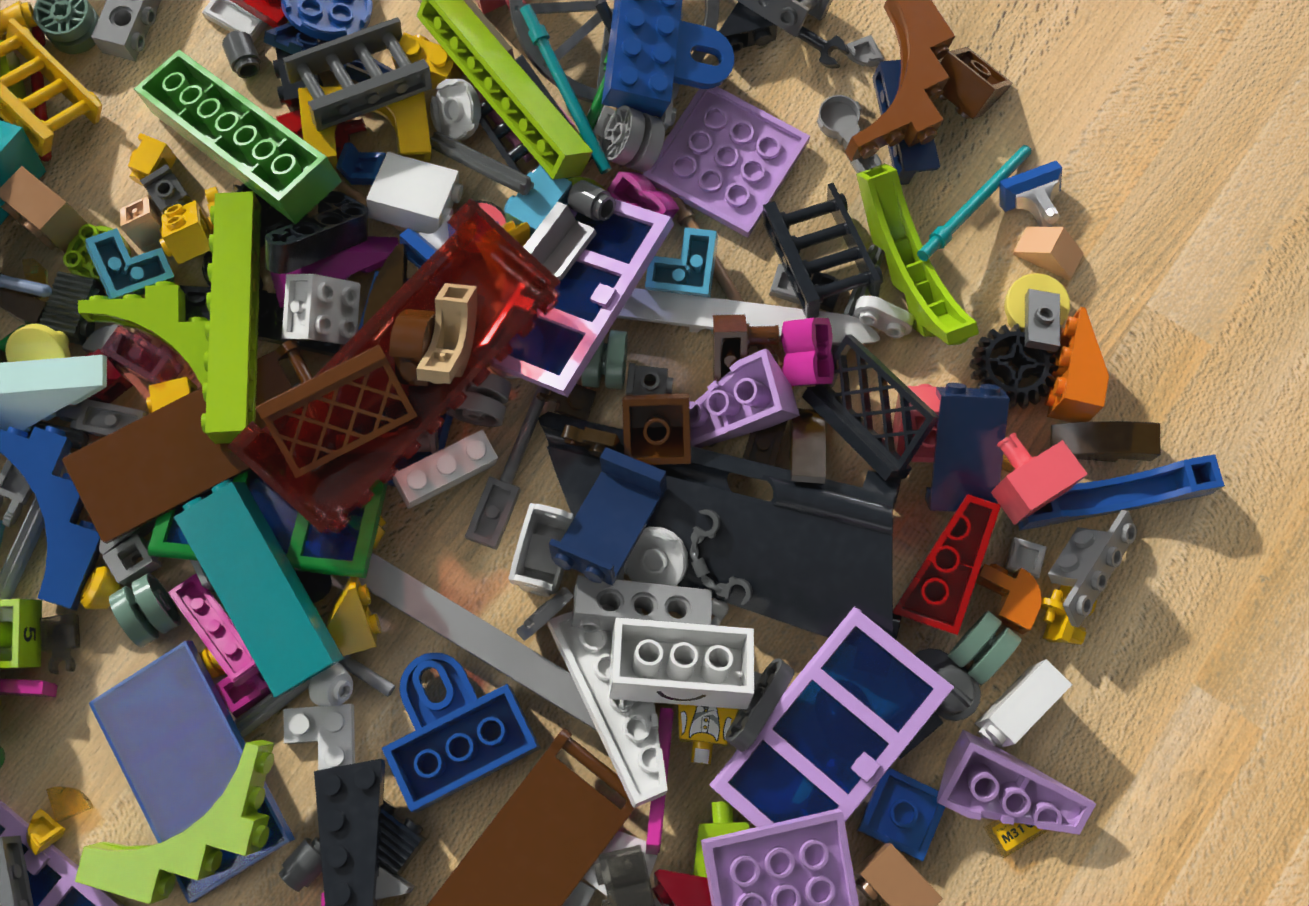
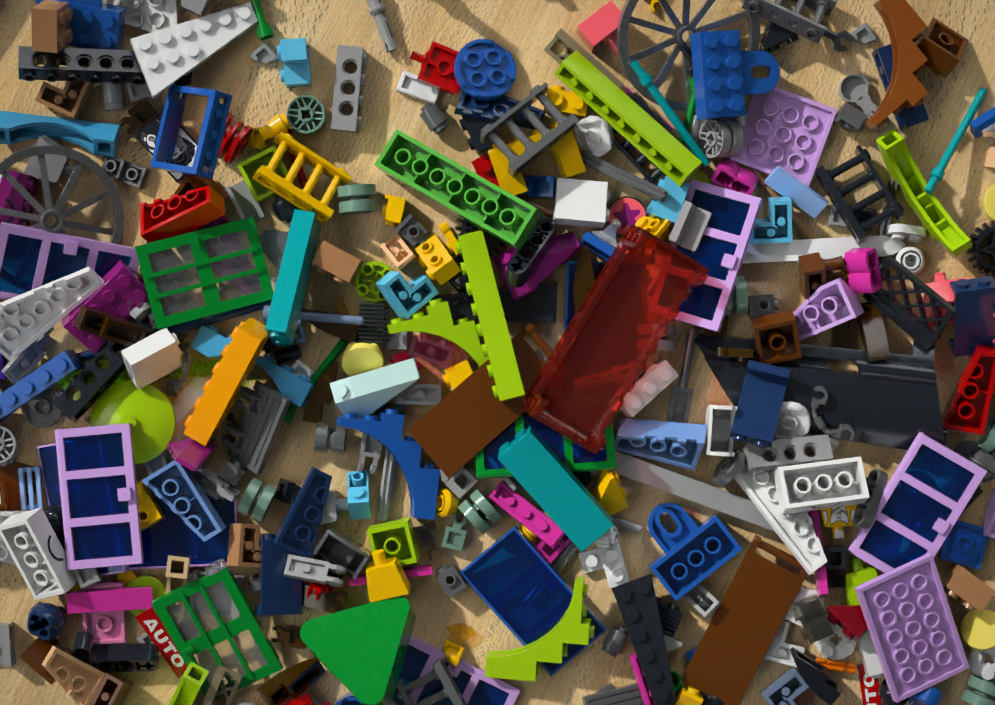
camera: 15 degrees left, 15 degrees up
dark orange fence [255,344,417,478] -> none
white bracket [282,274,361,346] -> none
reddish brown brick [390,309,436,386] -> none
tan arch [416,283,477,384] -> none
dark grey brick [568,180,616,221] -> none
none -> sand green wheel [337,184,378,214]
none -> dark grey brick [435,563,467,598]
none -> sand green plate [441,513,467,551]
none -> medium blue wedge [614,418,707,470]
none -> light grey slope [683,583,721,619]
none -> light blue tile [765,165,828,219]
none -> black slope [823,545,847,588]
none -> dark grey brick [833,102,867,133]
none -> white cone [896,247,925,275]

